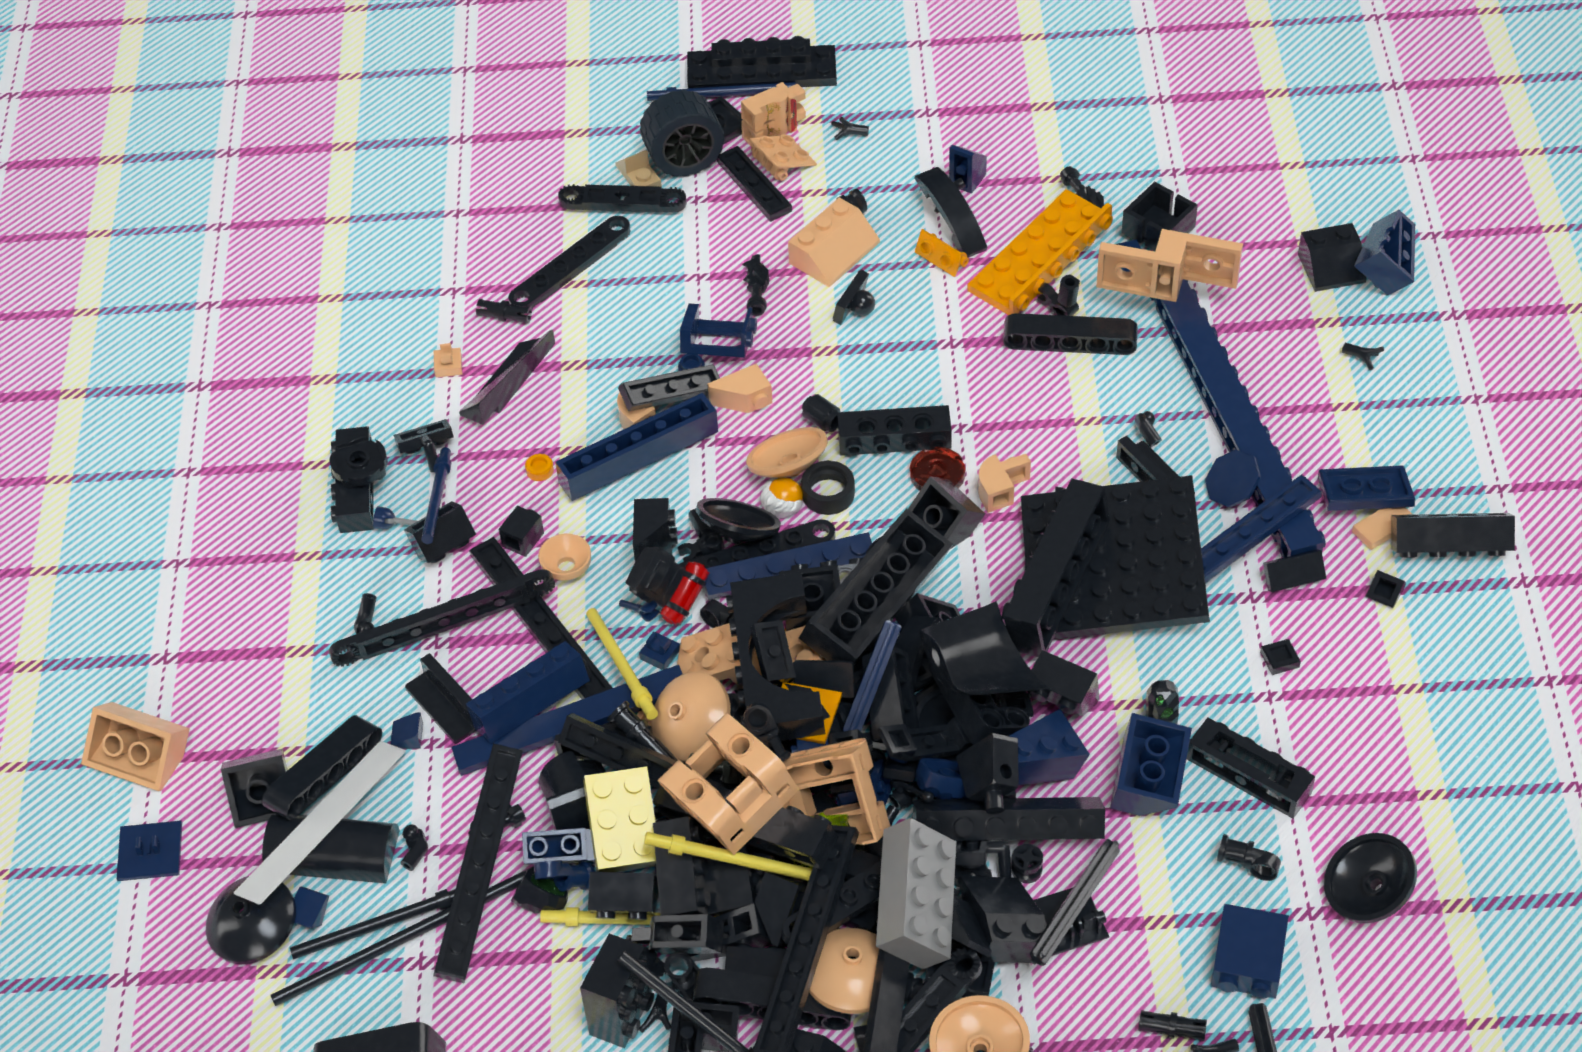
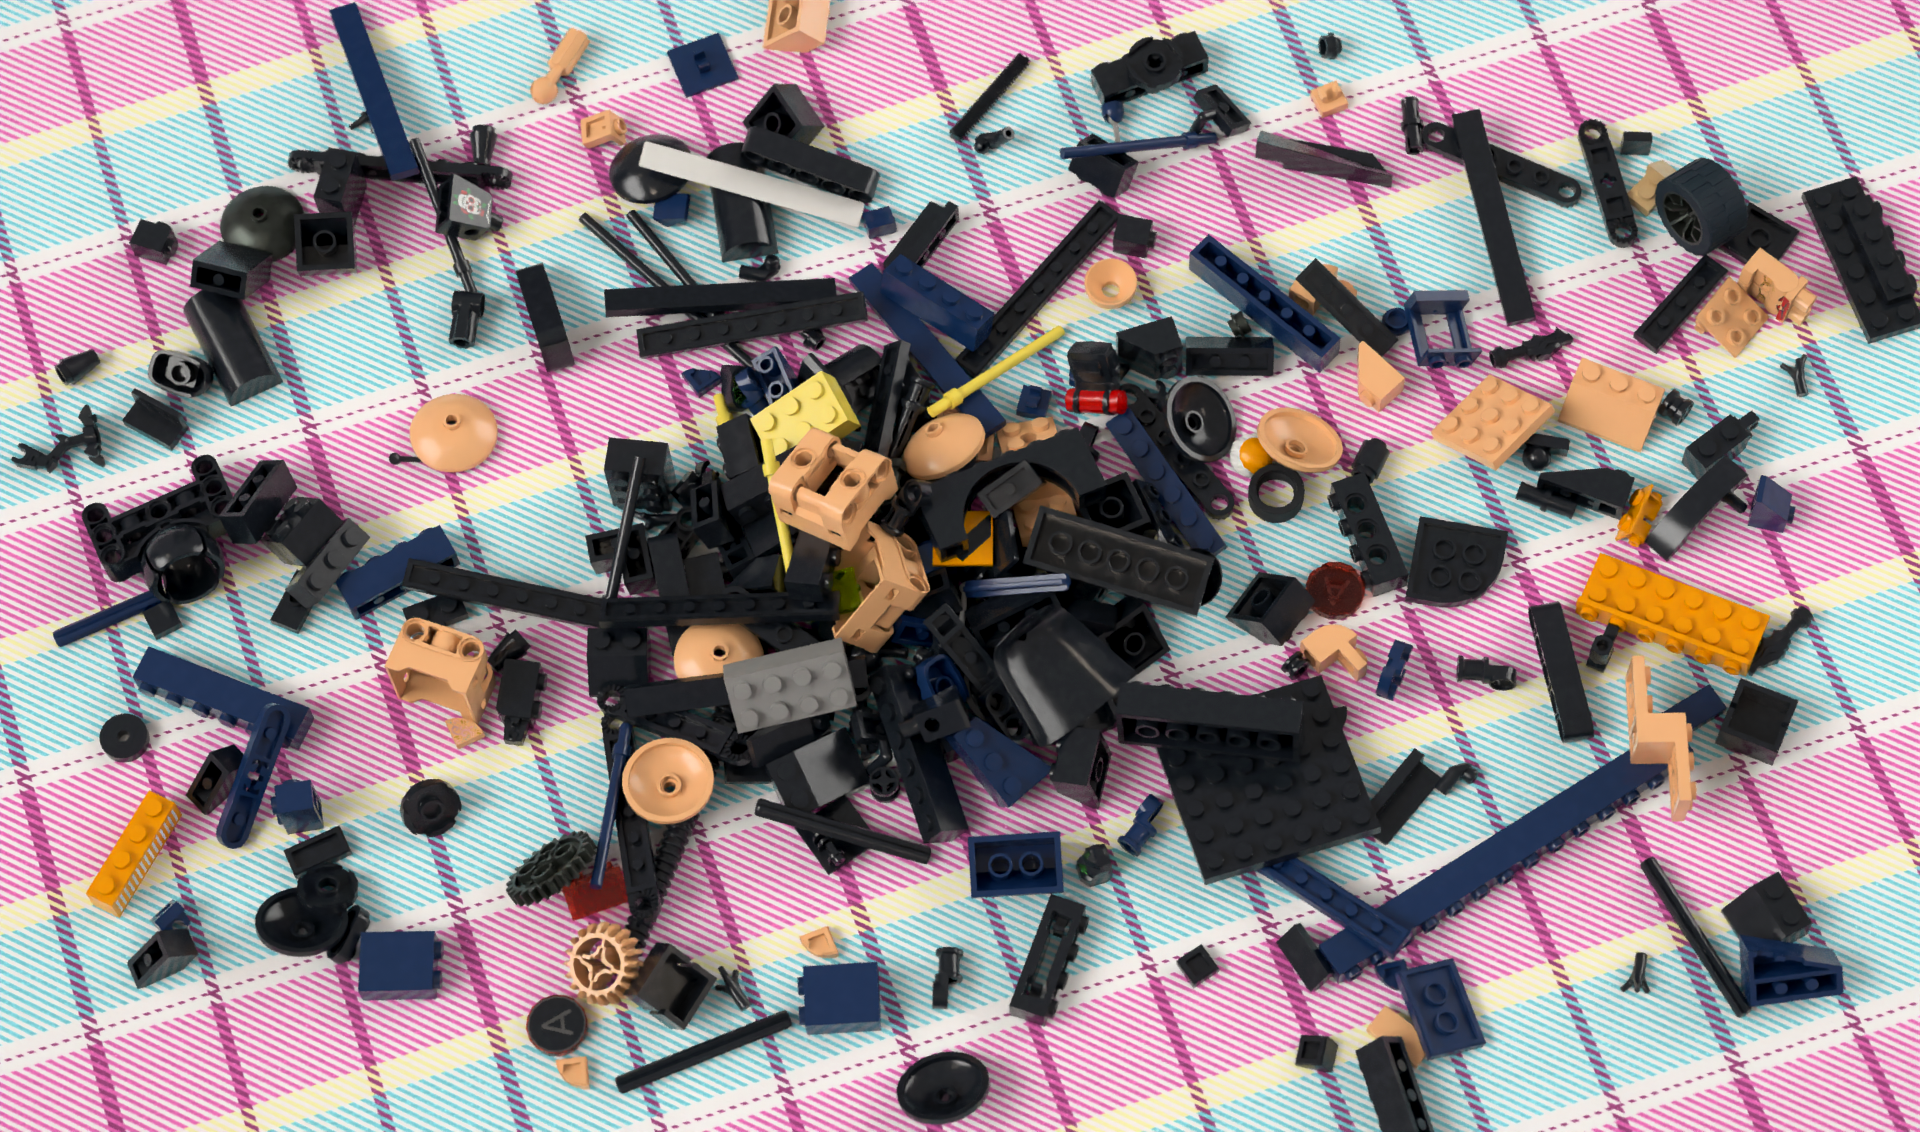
camera: 75 degrees right, 15 degrees up
black plate [329,569,555,667] -> none
light orange tile [525,454,554,481] -> none
dark blue bar [647,82,796,101] -> none
black pin [1138,1010,1207,1041] -> none
dark blue piece [1205,449,1261,508] -> none
none -> light nougat piece [530,27,591,104]
none -> light nougat bracket [580,109,627,149]
none -> black tile [604,278,837,318]
none -> dark blue tile [682,368,722,398]
none -> light nougat tile [799,926,839,958]
none -> black axle [949,53,1030,143]
none -> dark blue connector [1117,794,1164,857]
none -> black panel [1186,337,1274,376]
none -> pearl dark grey plate [1227,311,1252,338]
none -> black bush [1281,651,1311,681]
none -> black plate [1318,32,1342,60]
none -> dark blue tile [1374,959,1407,991]
none -> dark blue plate [1376,639,1414,701]
none -> black plate [1405,516,1508,607]
none -> light nougat plate [1431,374,1555,471]
none -> black tile [1451,108,1536,327]
none -> black connector [1456,655,1517,691]
none -> black pin [1515,481,1578,519]
none -> black slope [1537,468,1635,520]
none -> black tile [1620,131,1652,156]
none -> black axle [1641,857,1752,1018]
none -> black hinge [1681,411,1760,480]

